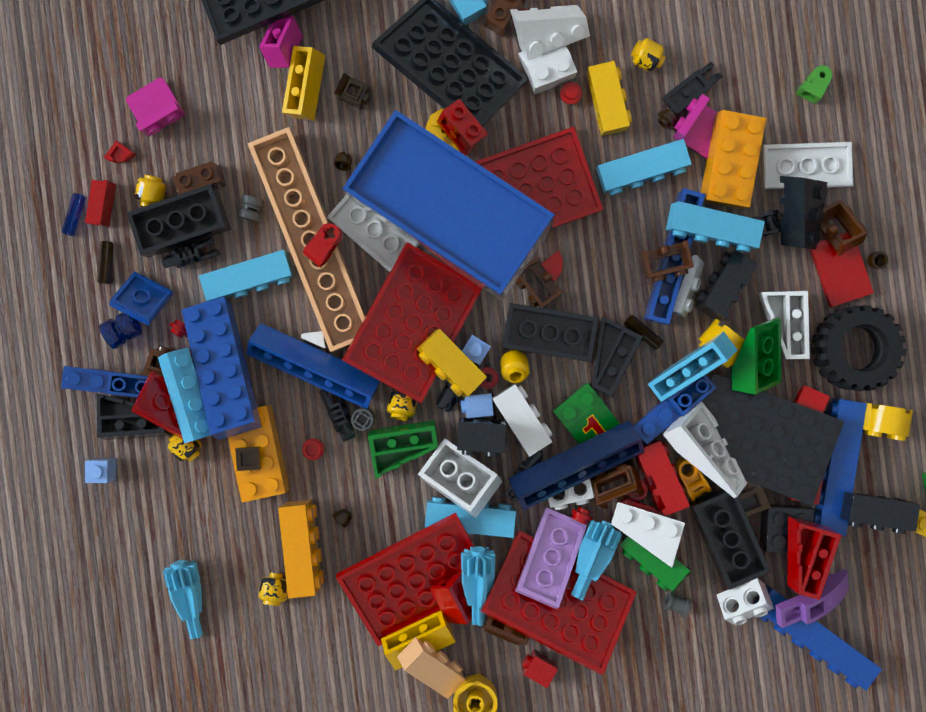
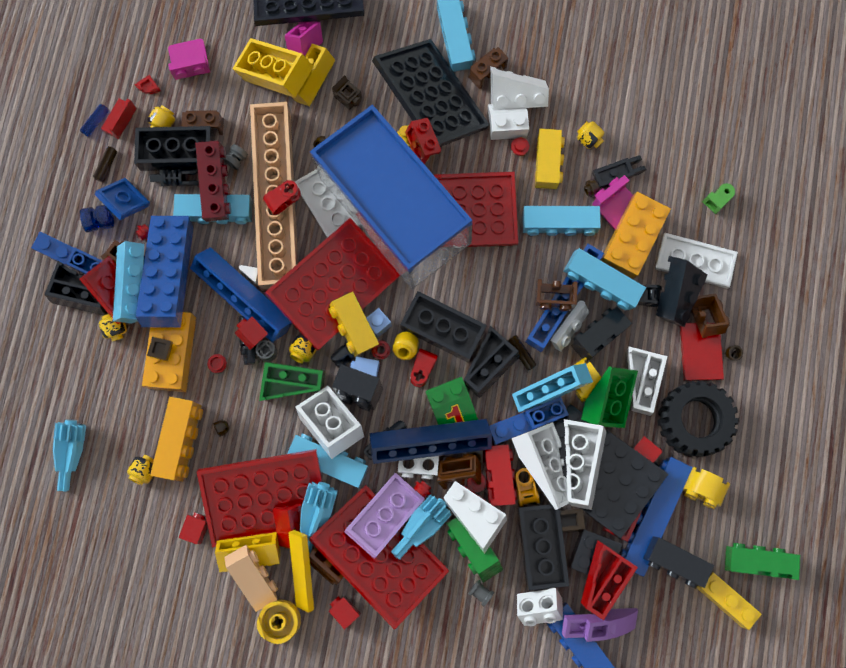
camera: 25 degrees right, 10 degrees down
light blue brick [85,458,116,483] -> none
white brick [492,384,553,457] -> none
reddish brown window [514,256,563,308] -> none
red tile [540,251,563,282] -> none
none -> red brick [178,512,208,544]
none -> dark red brick [195,141,231,222]
none -> yellow brick [232,38,314,98]
none -> red brick [235,317,268,350]
none -> yellow tile [289,530,314,613]
none -> red piece [410,349,438,388]
none -> white wedge [564,419,606,510]

